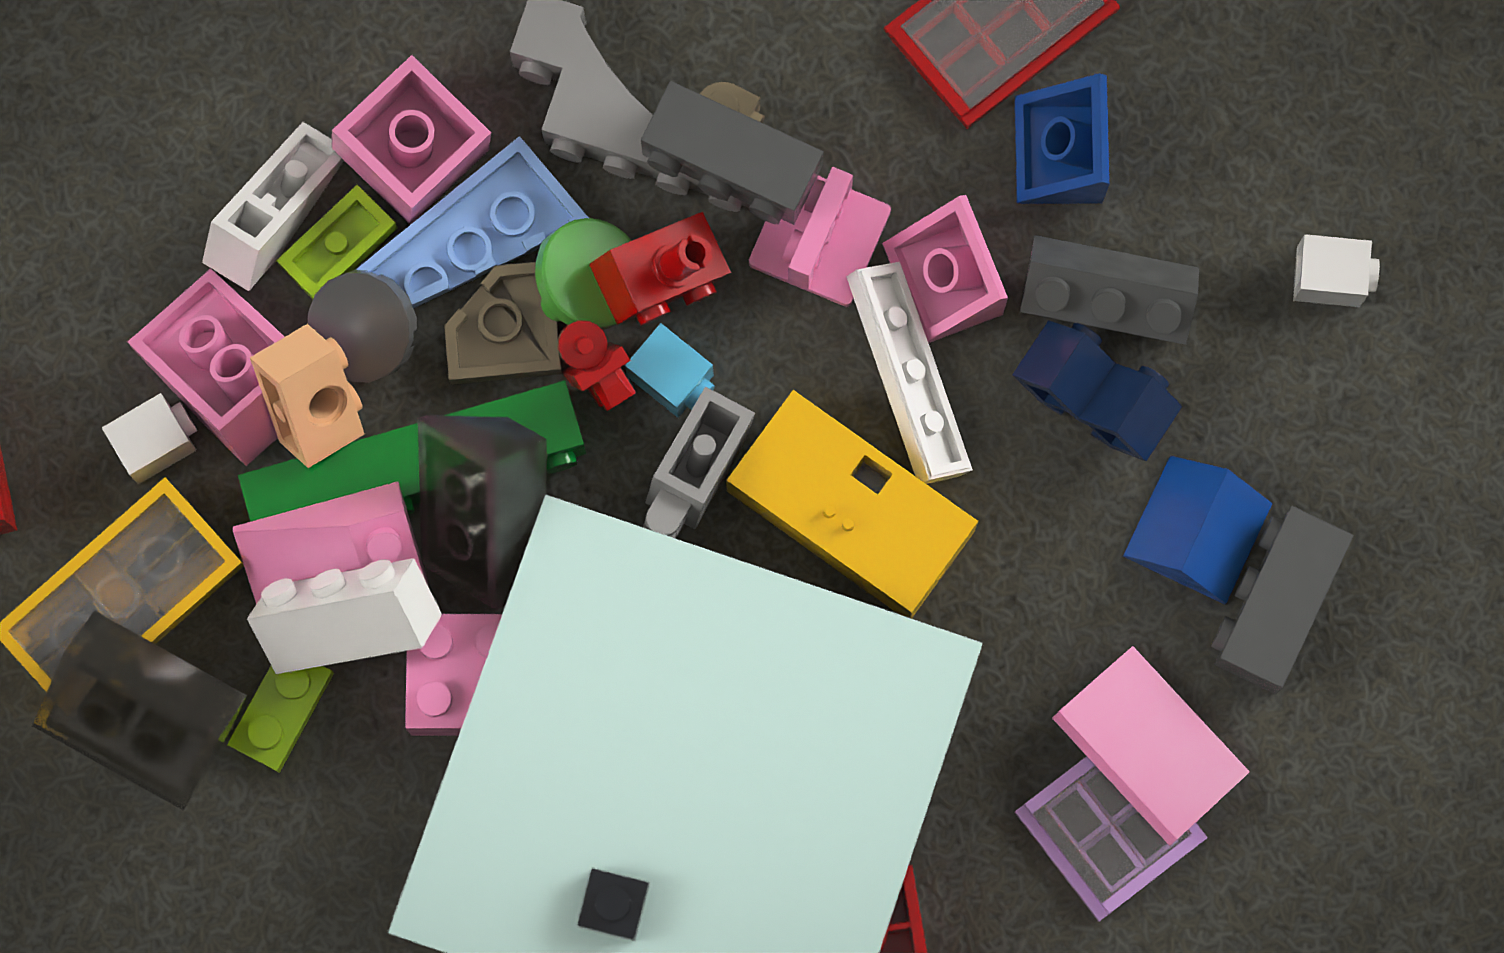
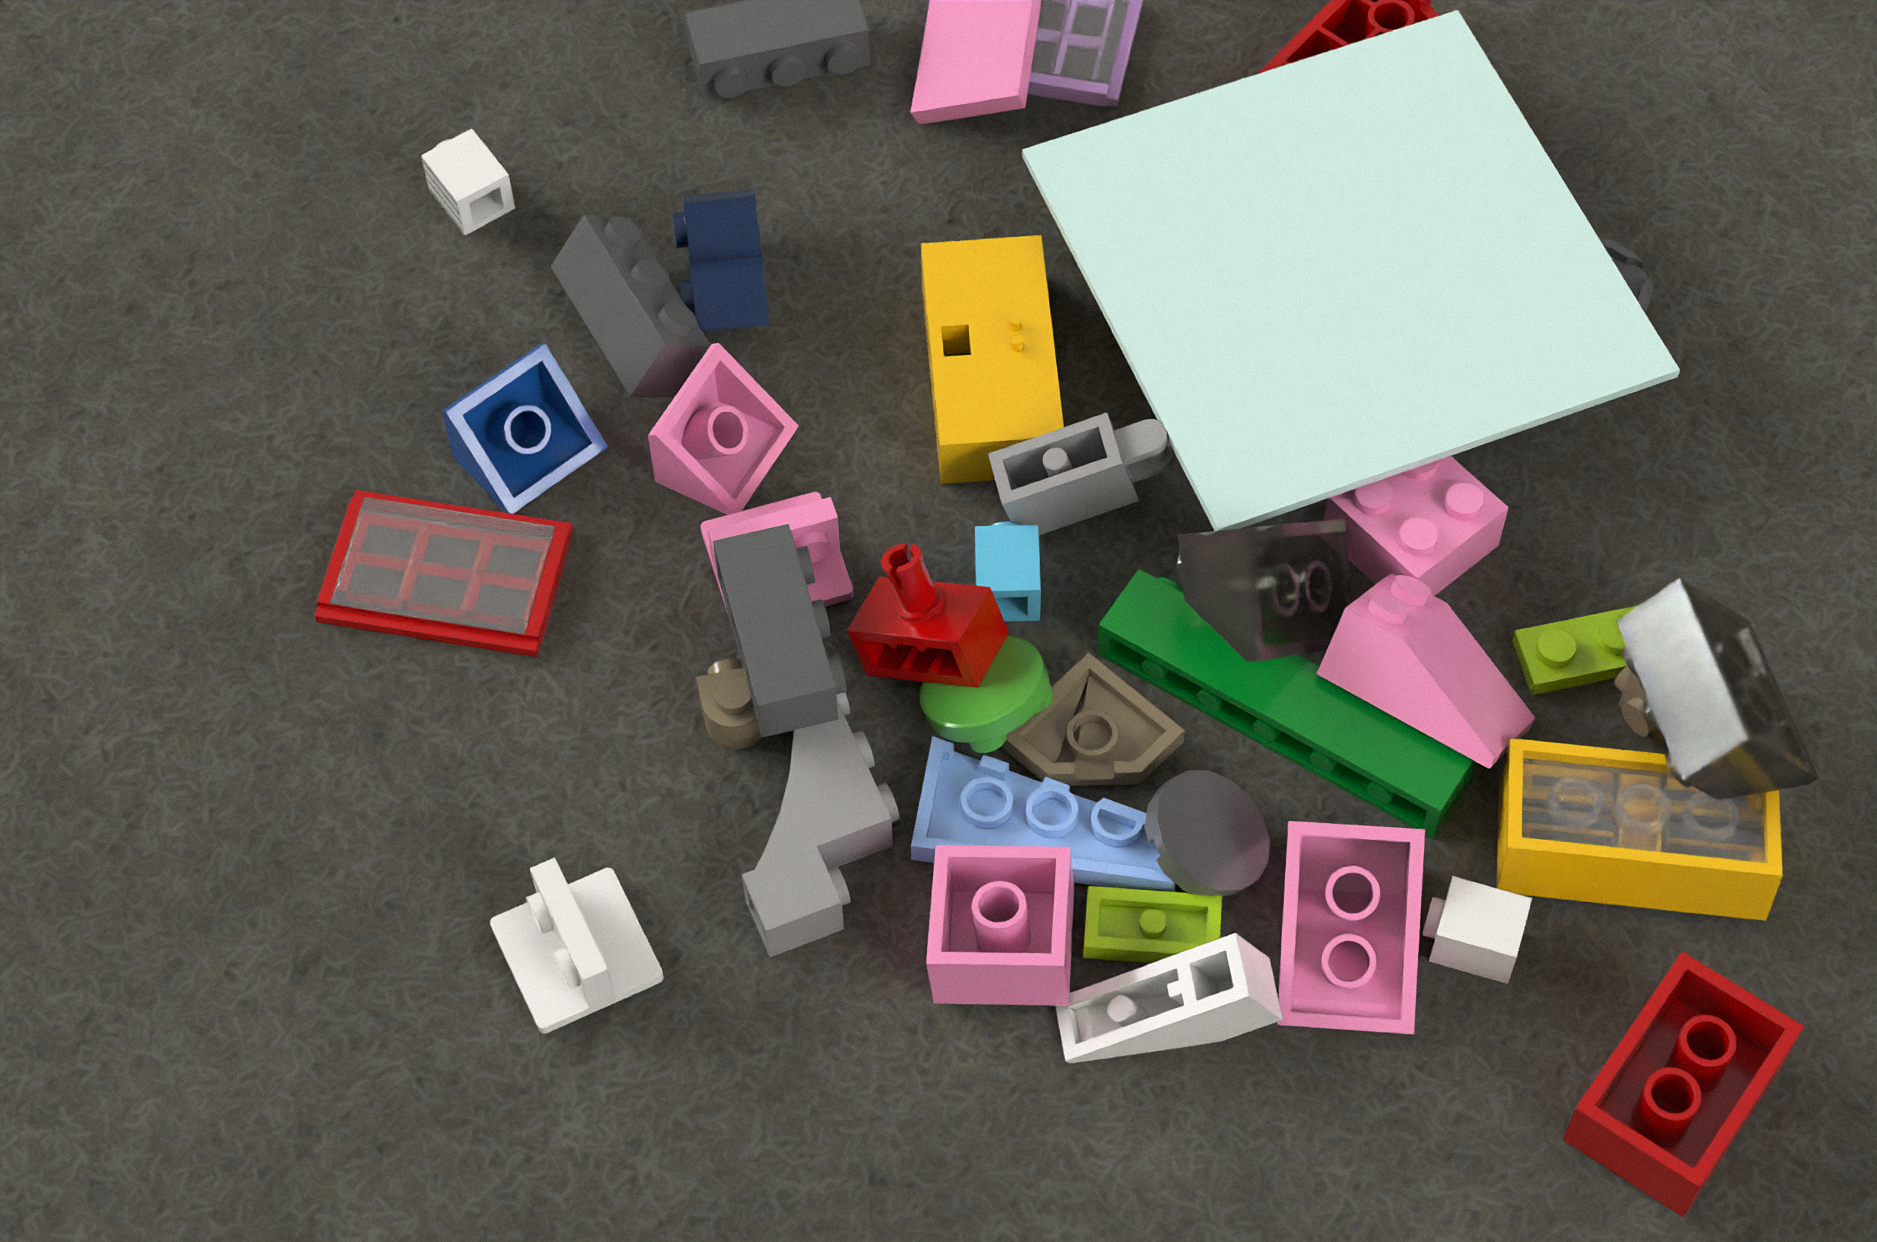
camera: 130 degrees left, 20 degrees down
white brick [247,558,442,674] -> none
light nougat brick [250,324,365,468] -> none
red hips [558,320,636,411] -> none
black plate [577,868,650,941] -> none
white tile [846,262,973,484] -> none
blue slope [1123,456,1273,604] -> none

